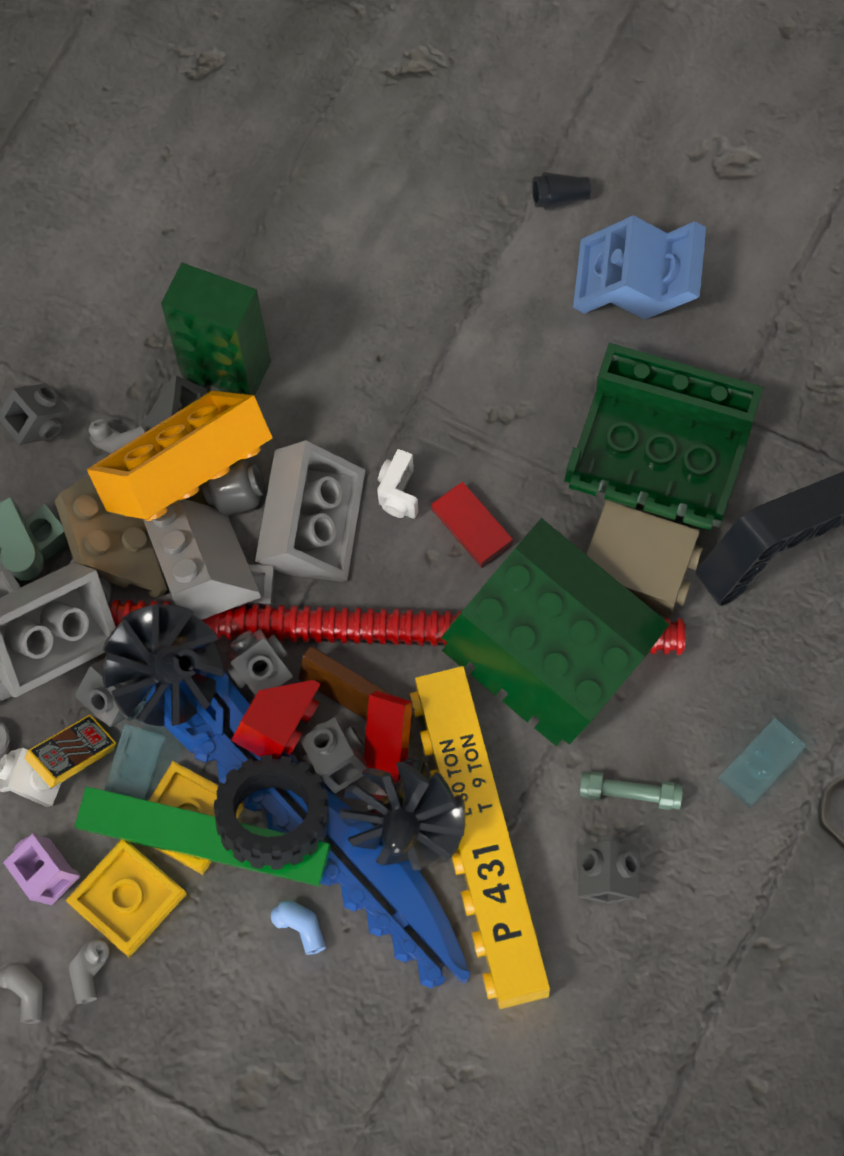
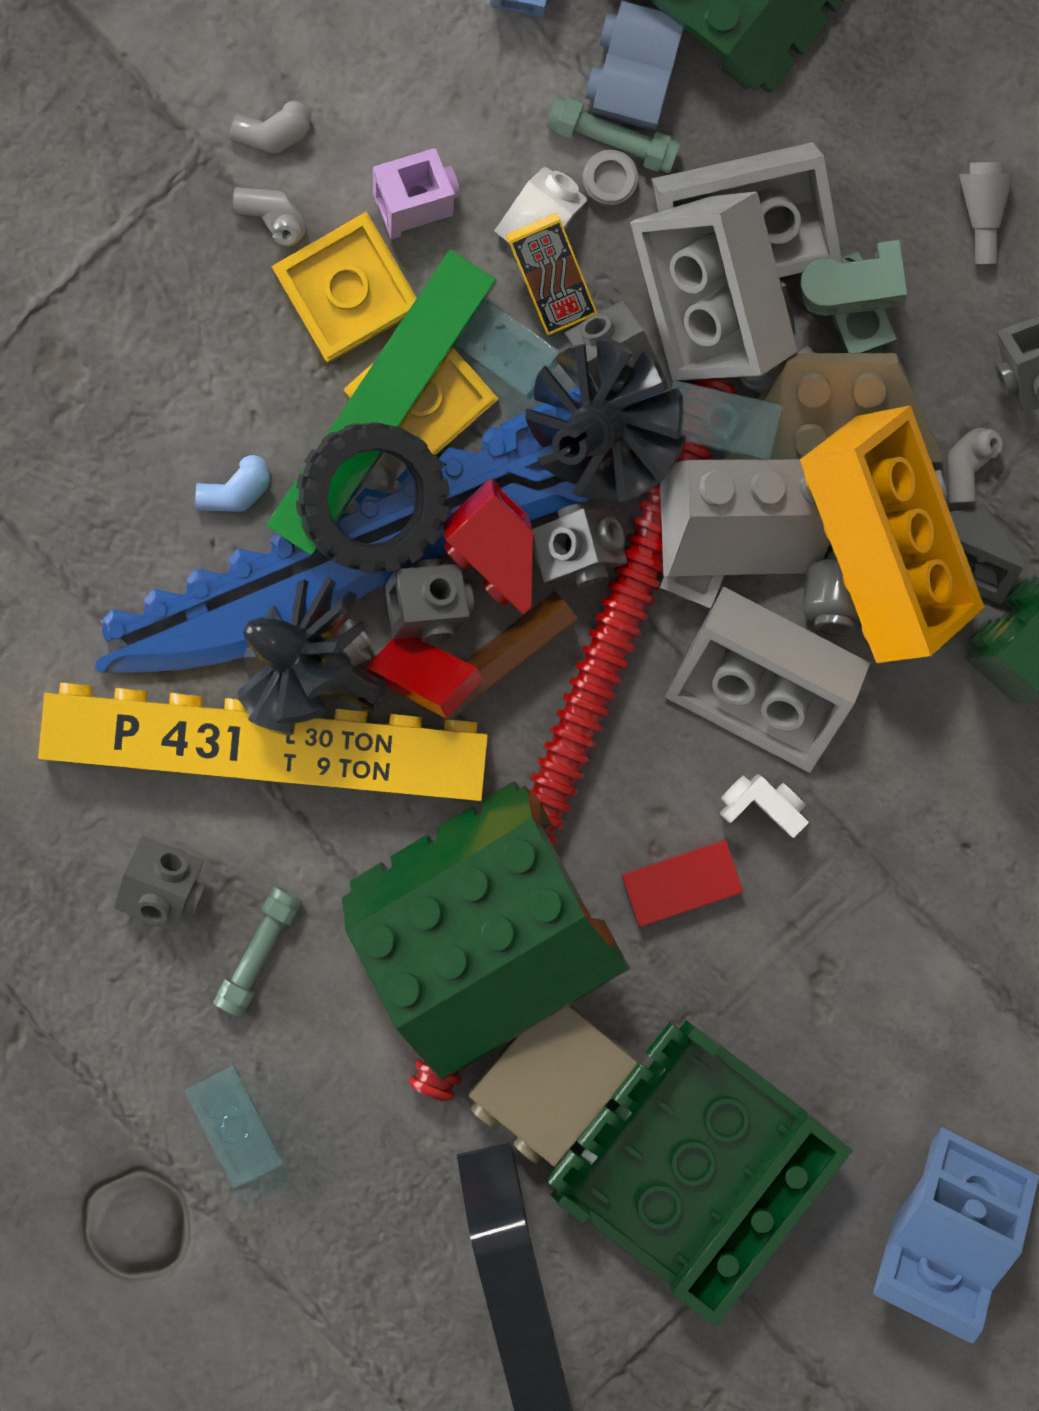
camera: 105 degrees right, 20 degrees up
none -> clear light blue plate [672,380,783,460]

